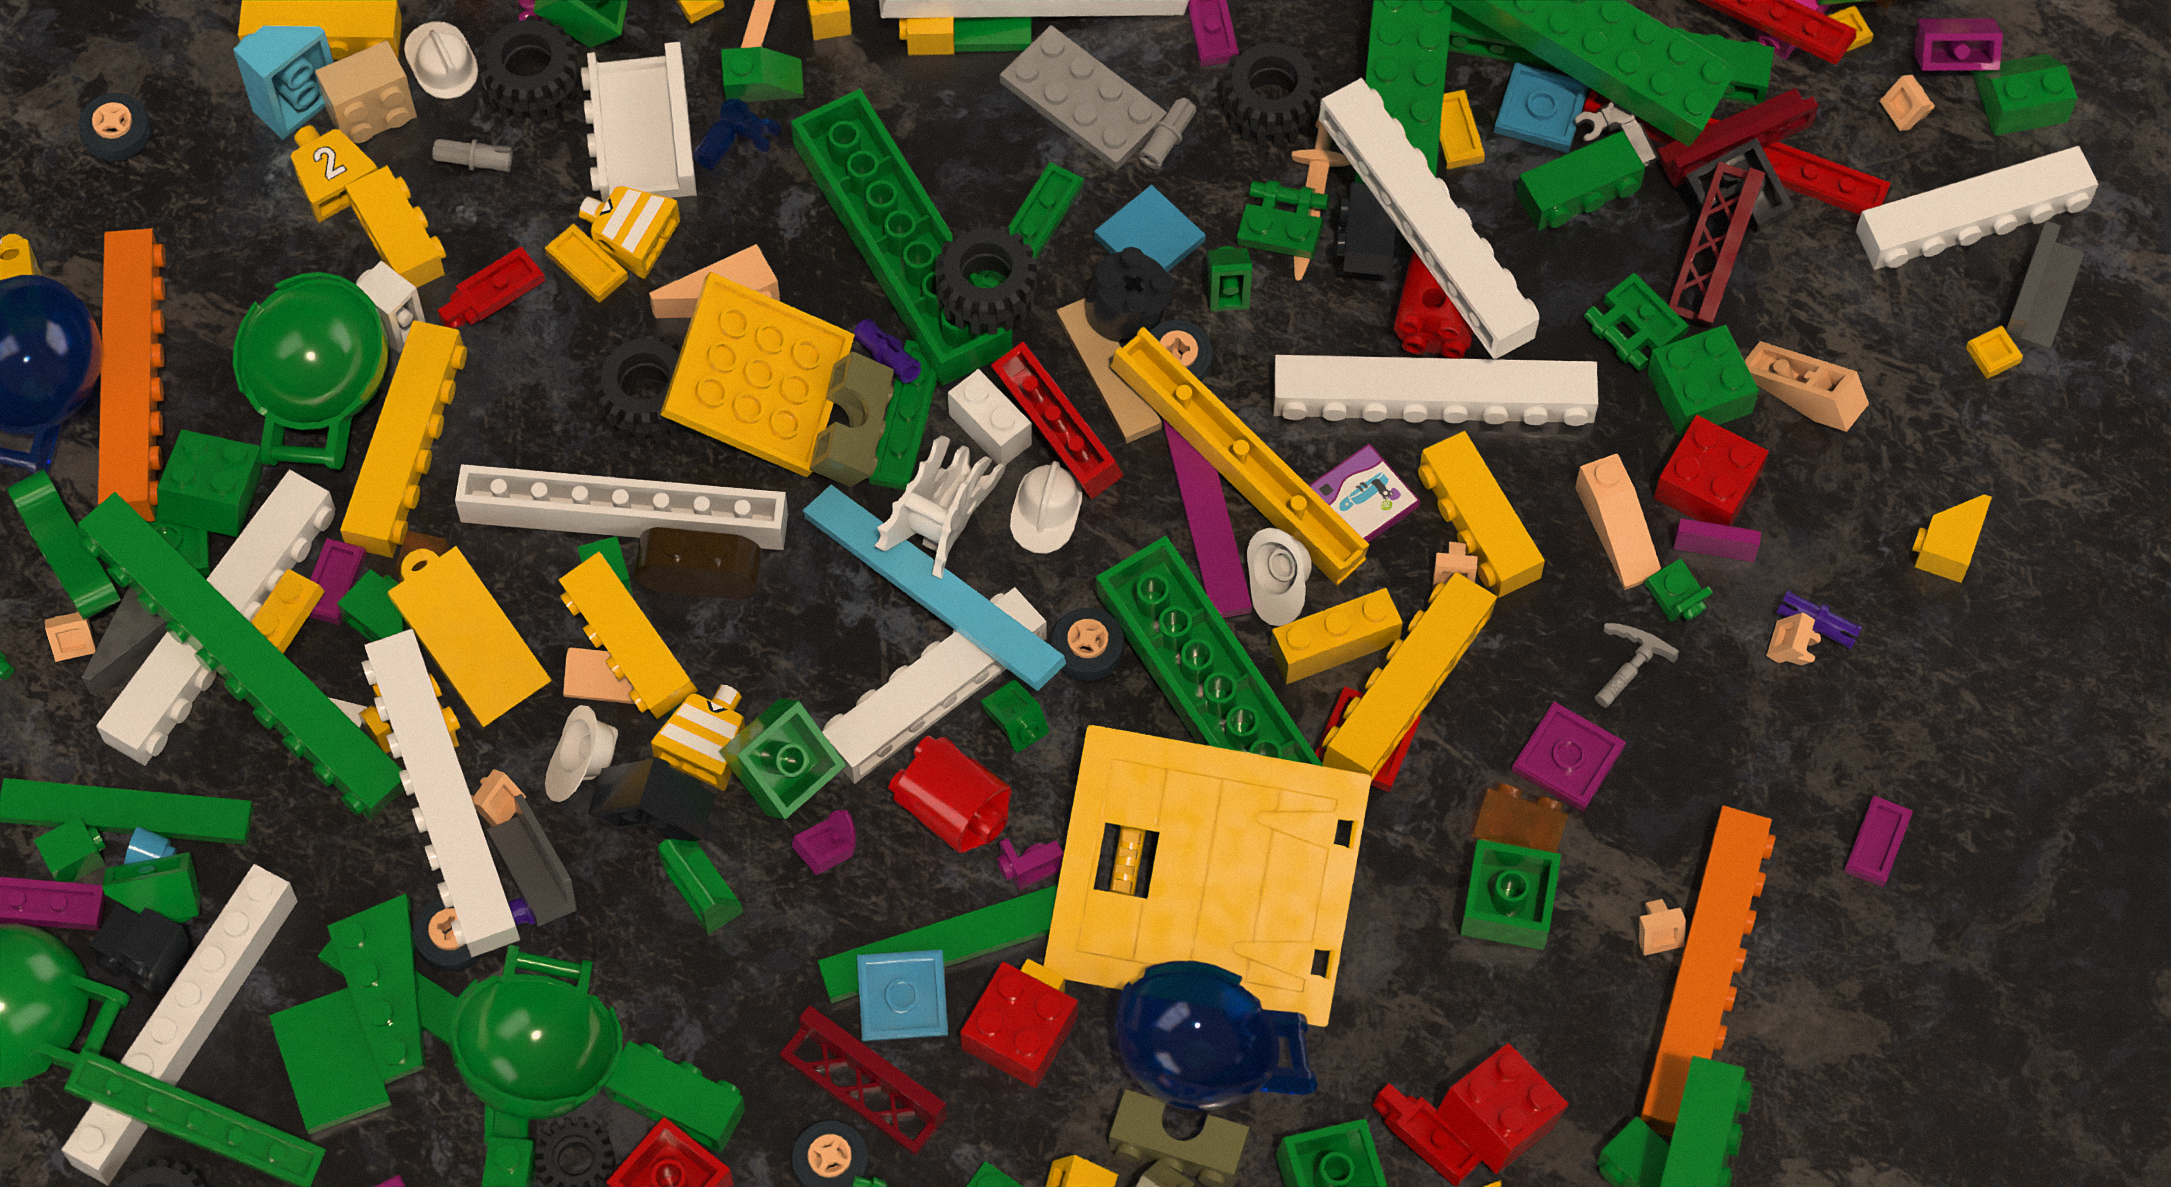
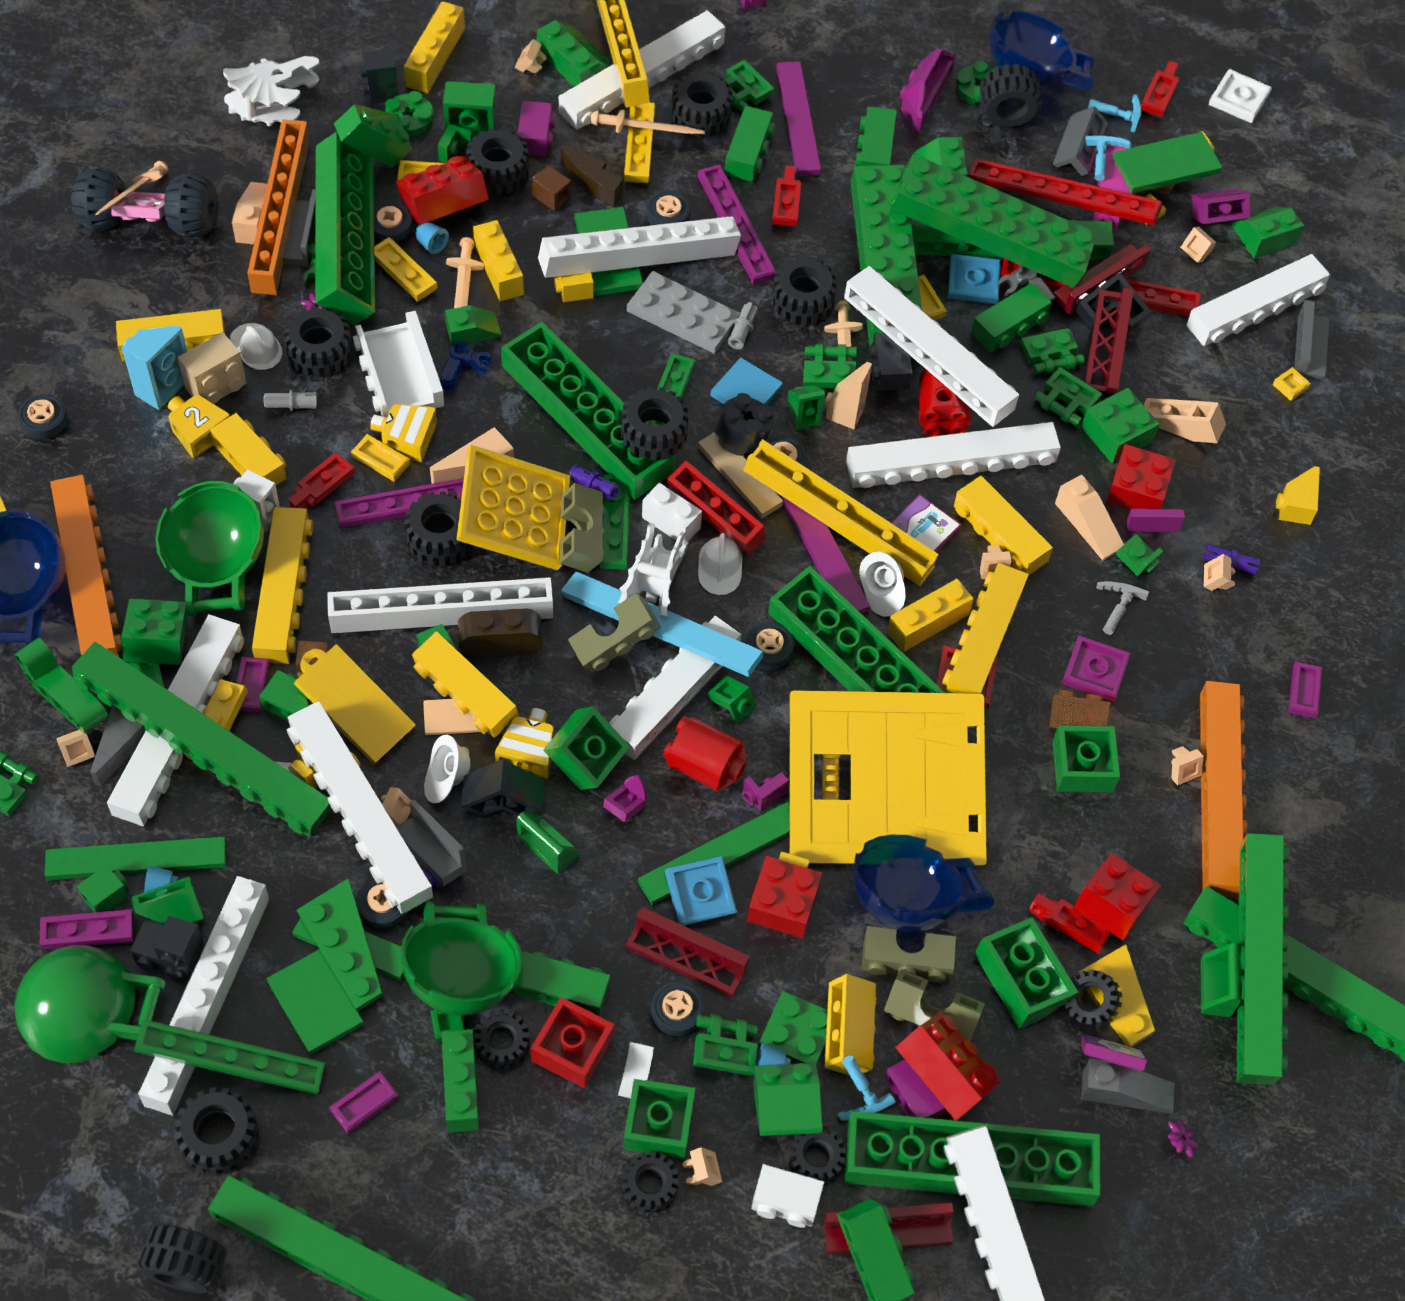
camera: 15 degrees left, 5 degrees down
none -> magenta tile [334,478,464,529]
none -> olive arch [568,593,661,672]
none -> light nougat slope [824,362,872,429]
none -> green plate [1020,328,1084,375]

